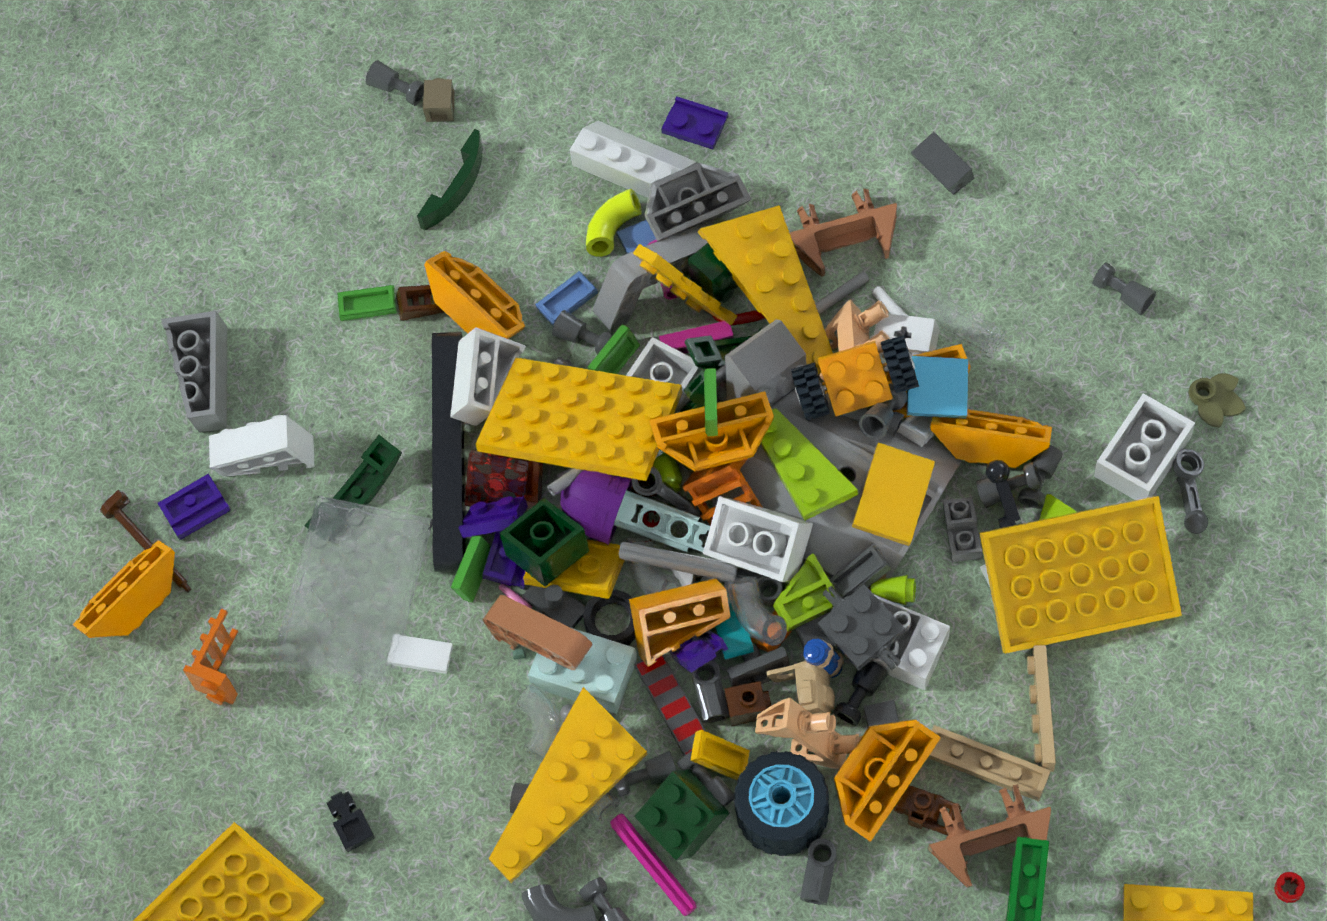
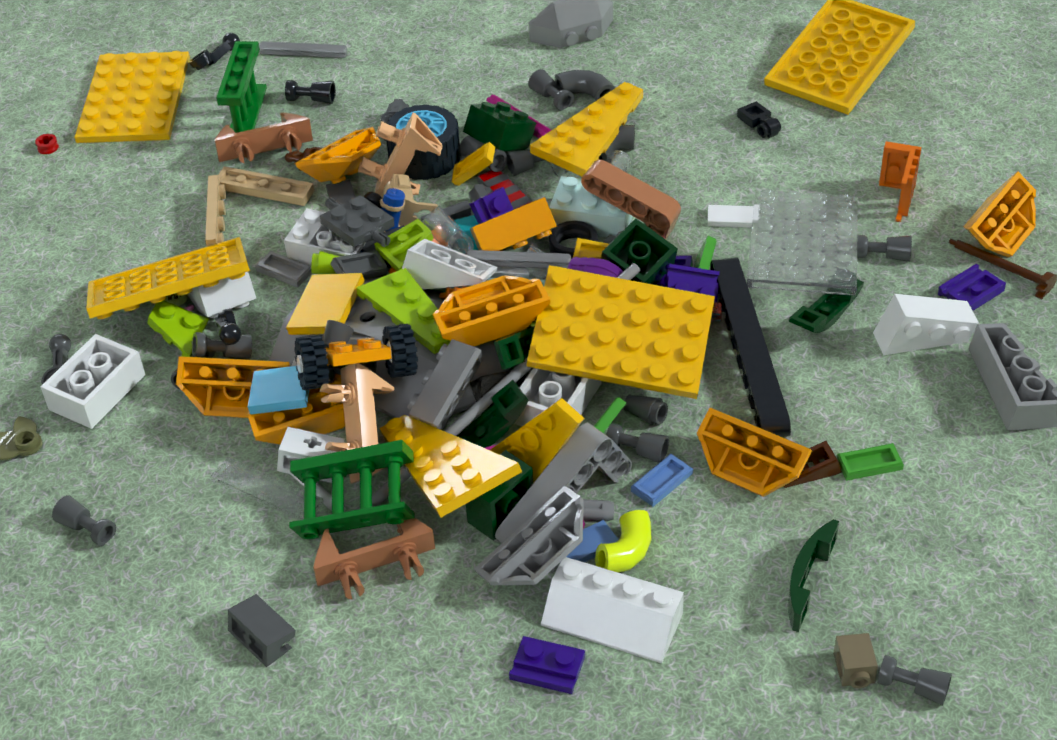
camera: 170 degrees right, 20 degrees down
white wedge [450,327,526,426] -> none
bright green tile [704,369,718,436] -> none
reddish brown brick [724,681,772,726] -> none
light grey slope [943,497,982,562] -> none
none -> light grey tile [255,251,312,288]
none -> green fence [289,440,415,540]
none -> dark grey piece [856,235,912,262]

